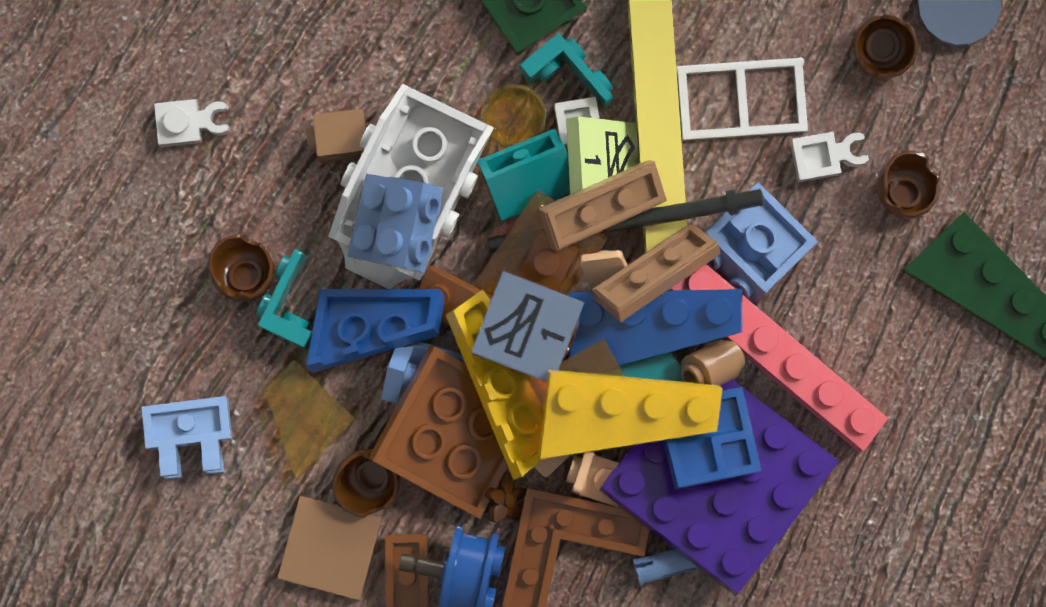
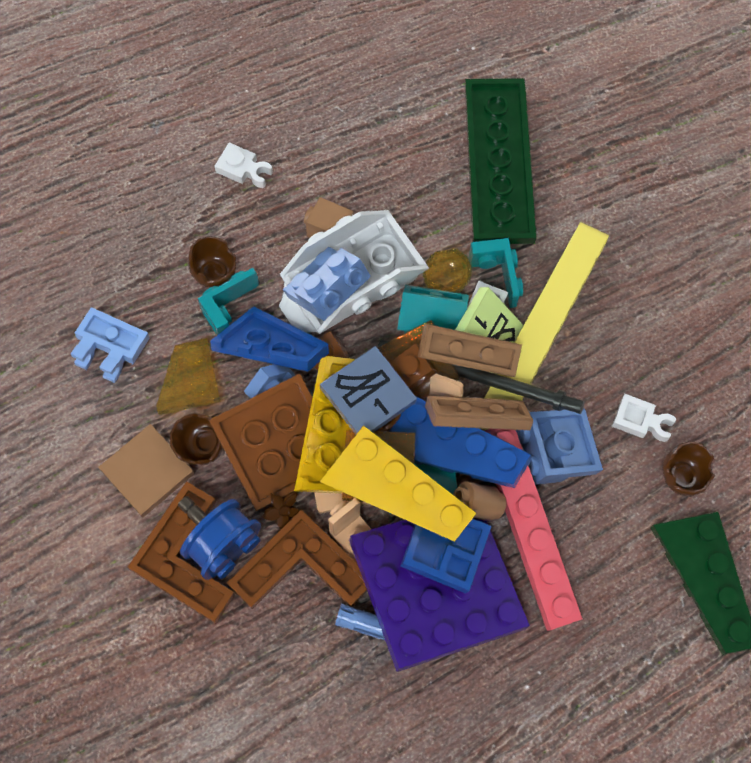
camera: 30 degrees right, 15 degrees down
white window [676,58,808,141] -> none
reddish brown hair [853,14,919,79] -> none

